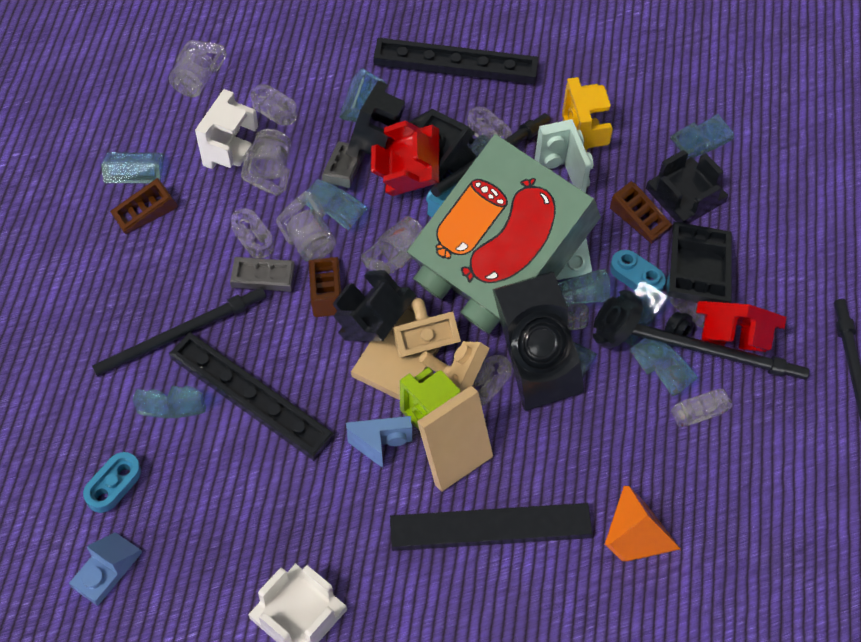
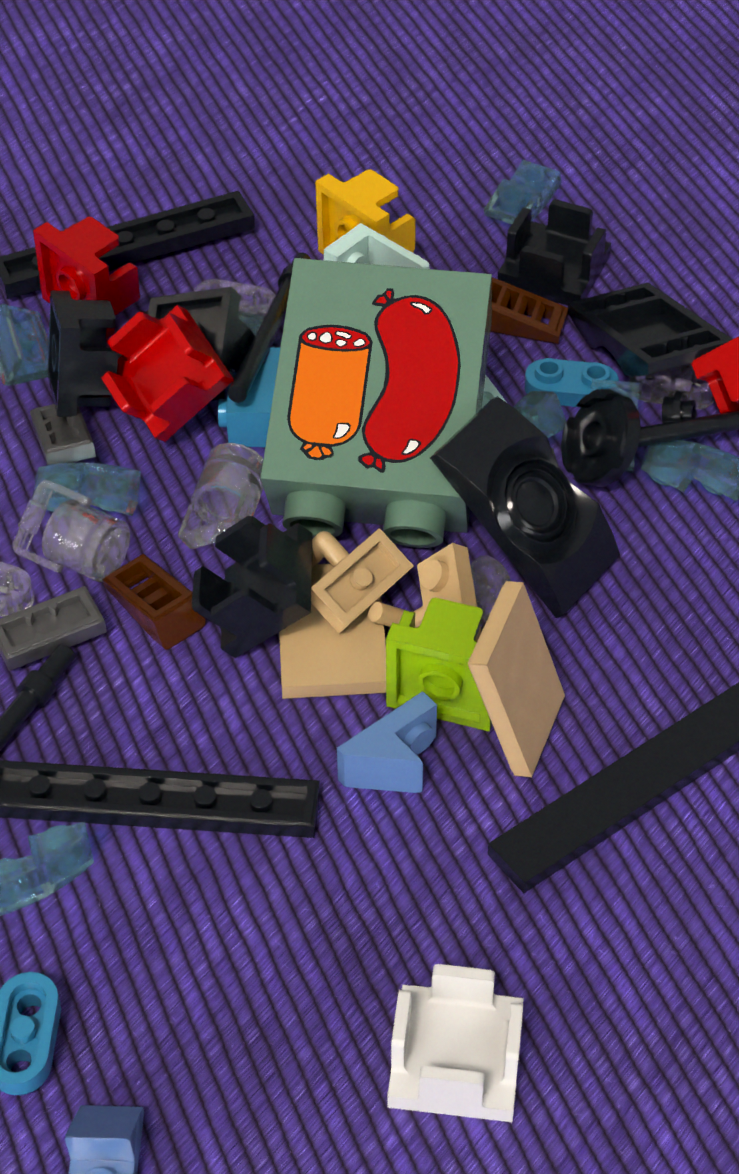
camera: 30 degrees left, 10 degrees down
none -> red panel [33,217,140,339]

